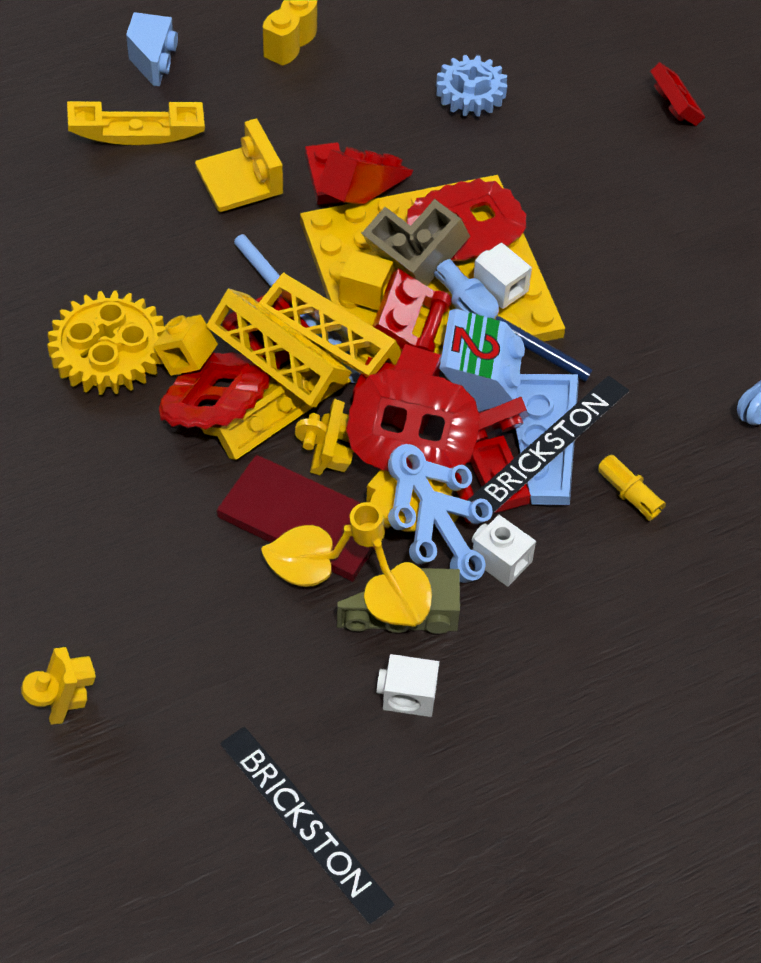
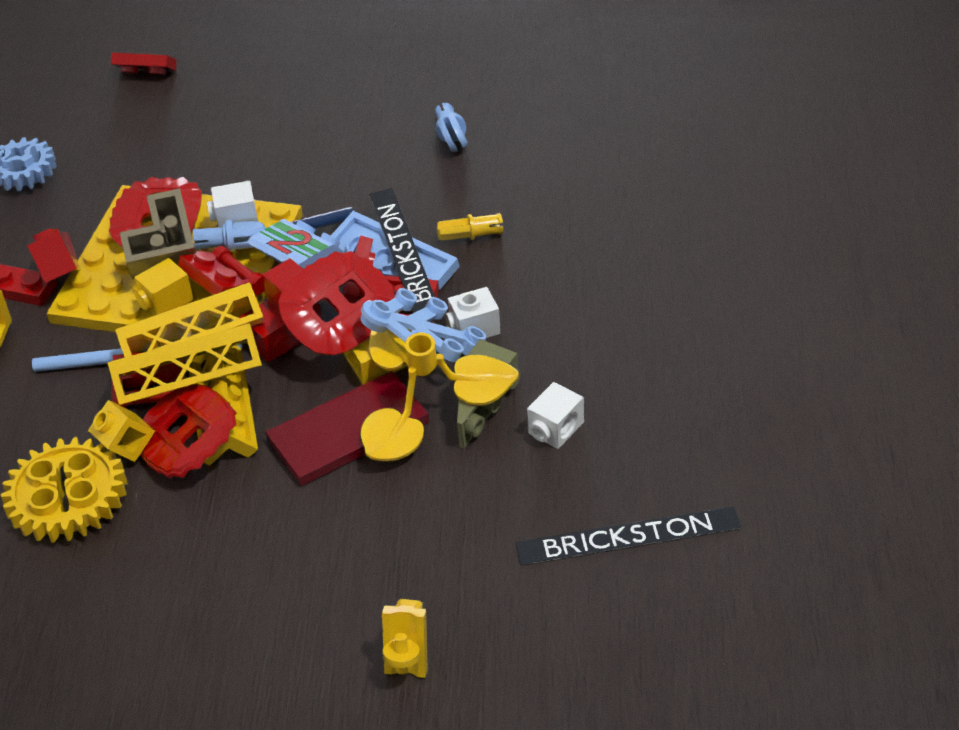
camera: 55 degrees left, 10 degrees down
yellow hips [295,399,354,476] -> none

